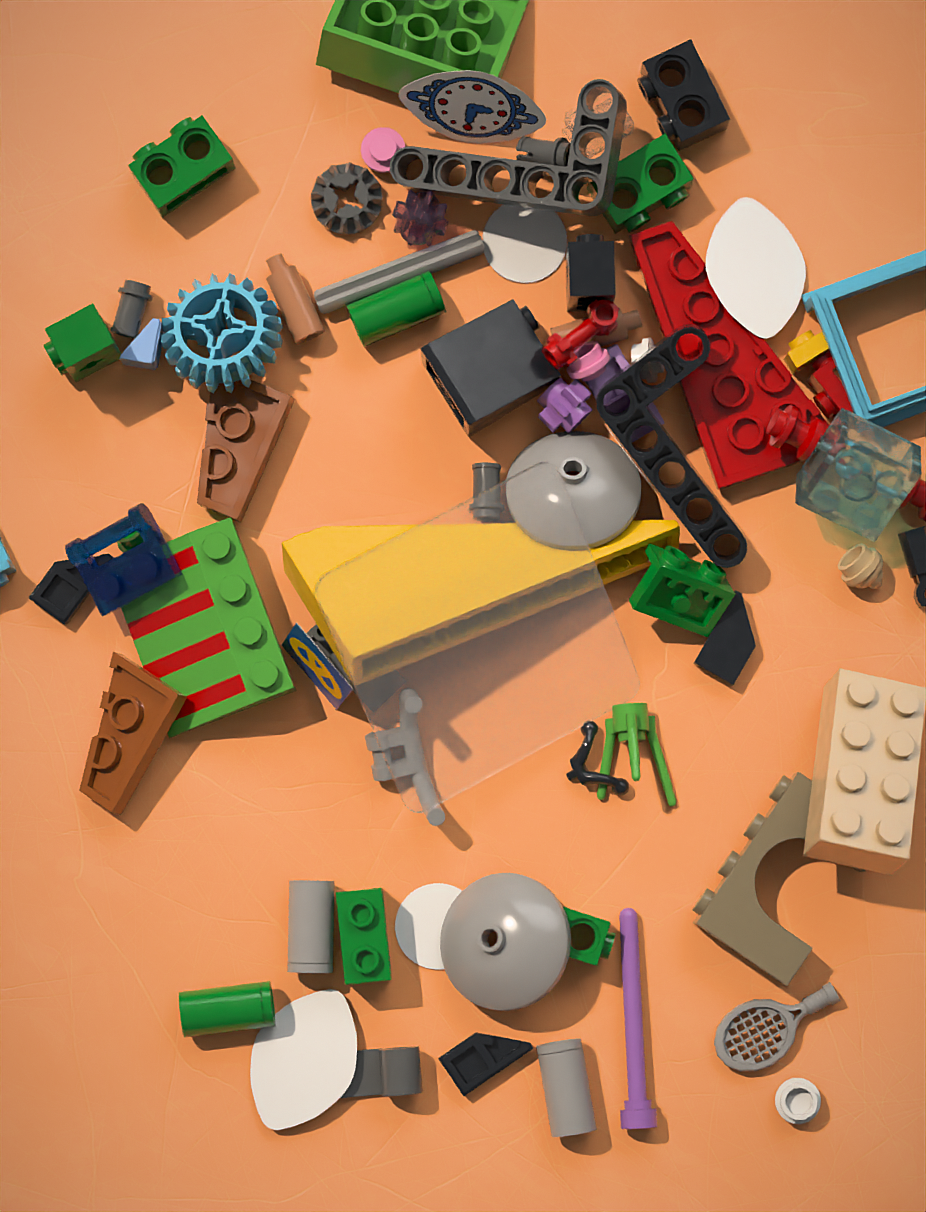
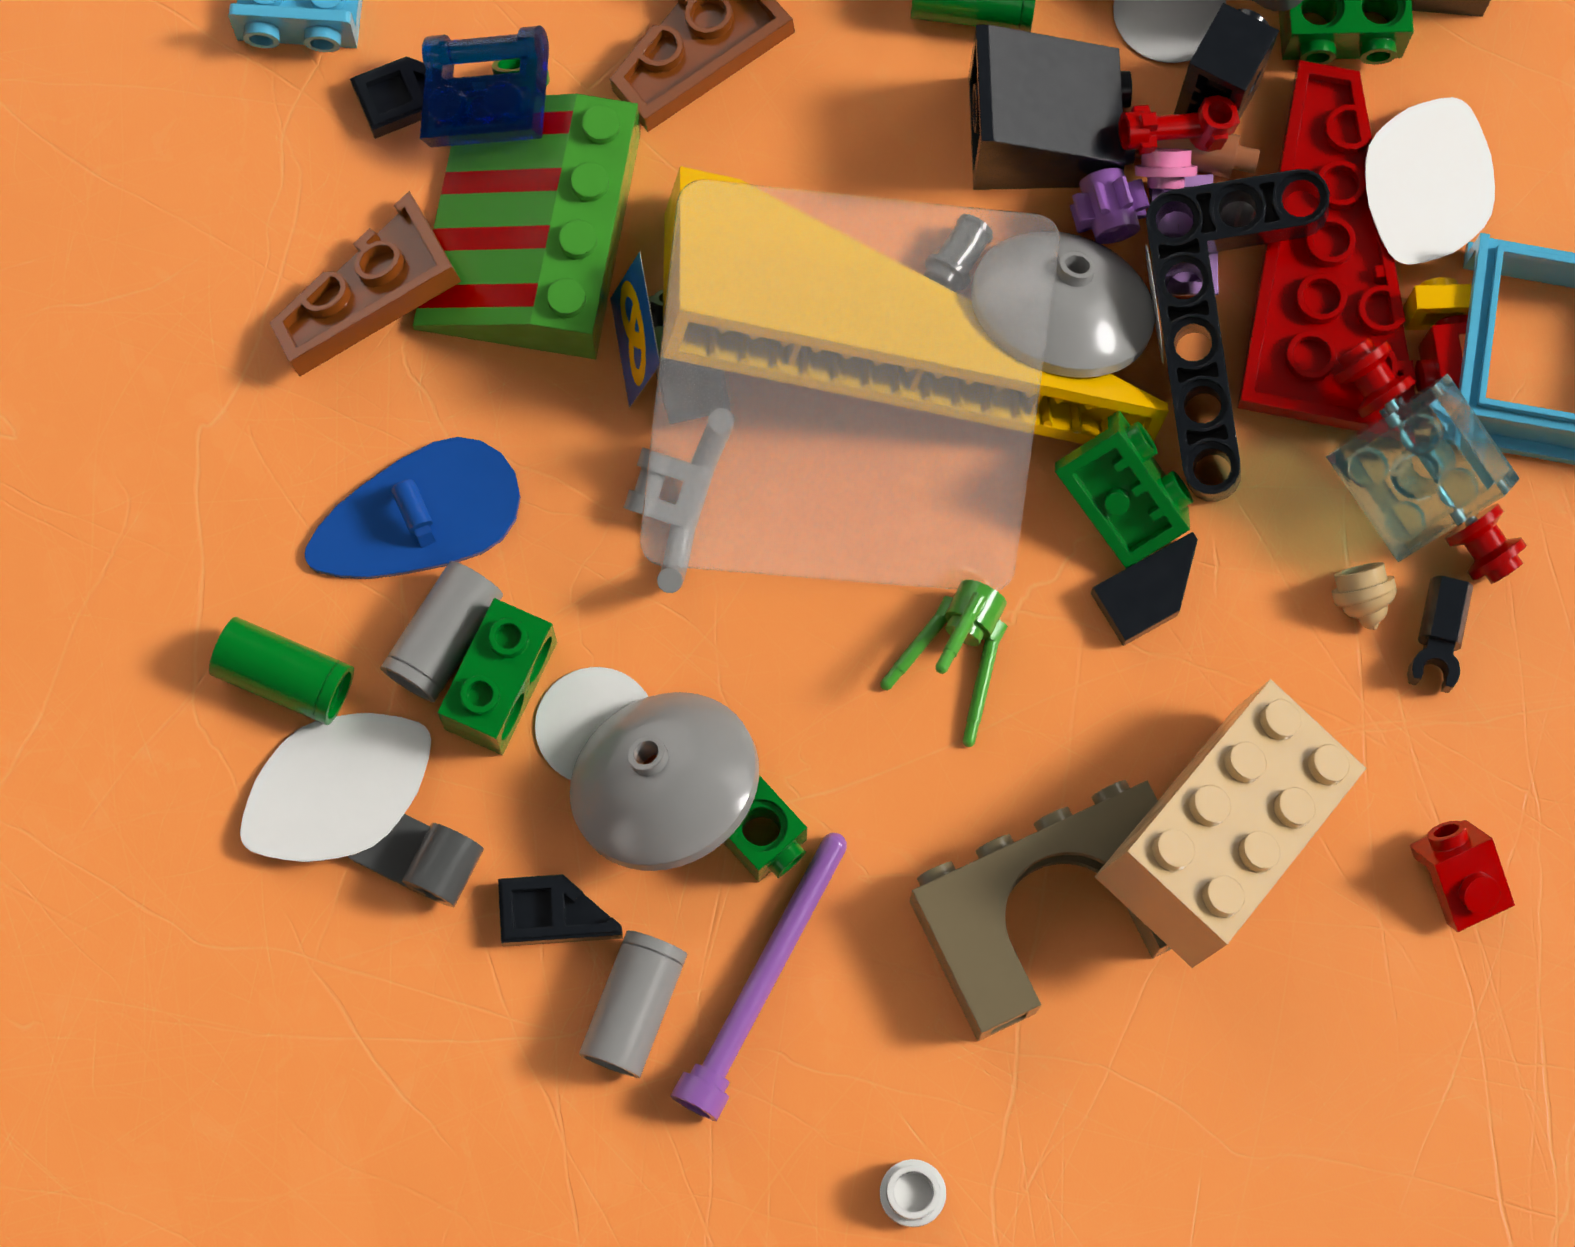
camera: 30 degrees right, 10 degrees down
black piece [566,720,629,796] -> none
light grey piece [714,982,840,1072] -> none
none -> blue shield [304,437,521,579]

